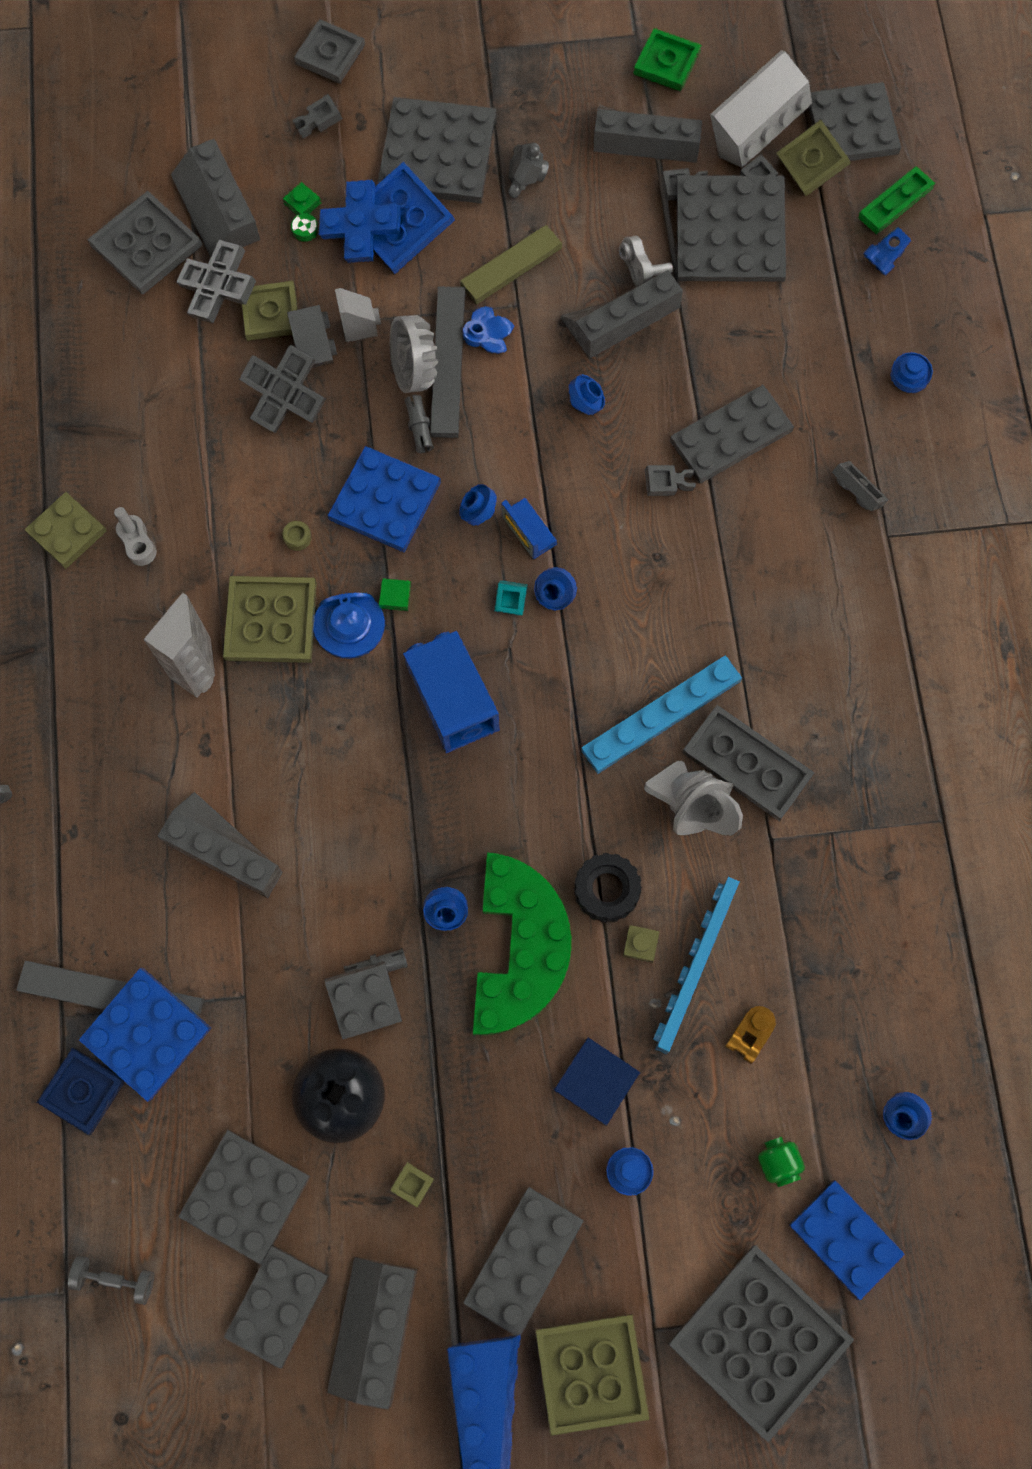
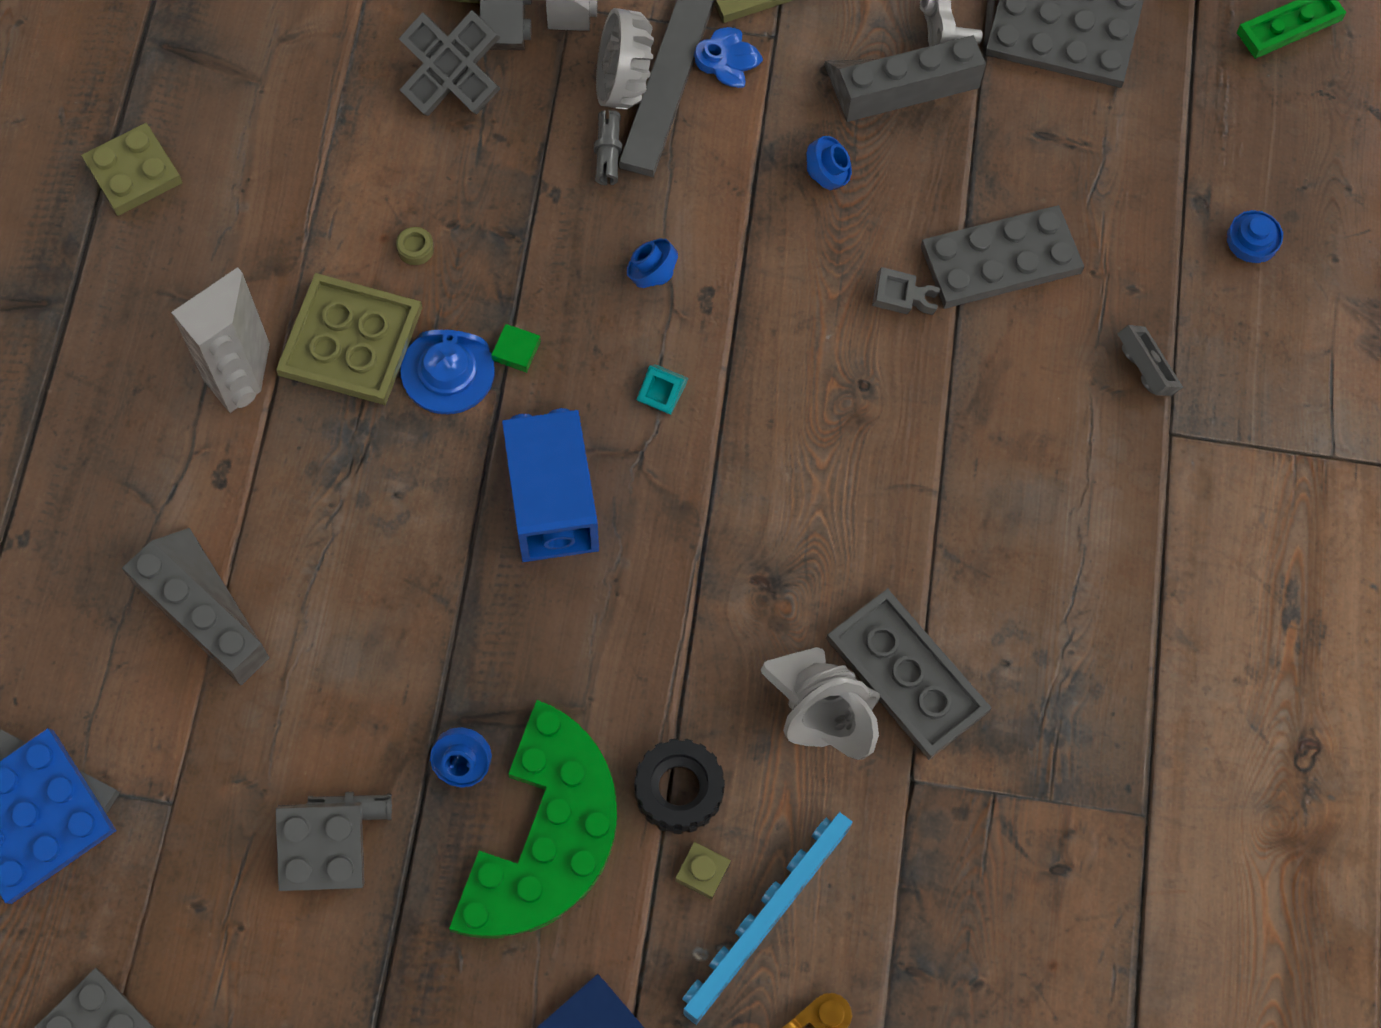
camera: 10 degrees right, 5 degrees down
light grey piece [114,507,157,566] -> none
black piece [292,1048,385,1143] -> none
blue plate [328,446,441,553] -> none
blue panel [502,498,557,560] -> none
blue plate [534,567,577,611] -> none
dark azure plate [581,655,742,774] -> none
blue plate [863,227,911,276] -> none

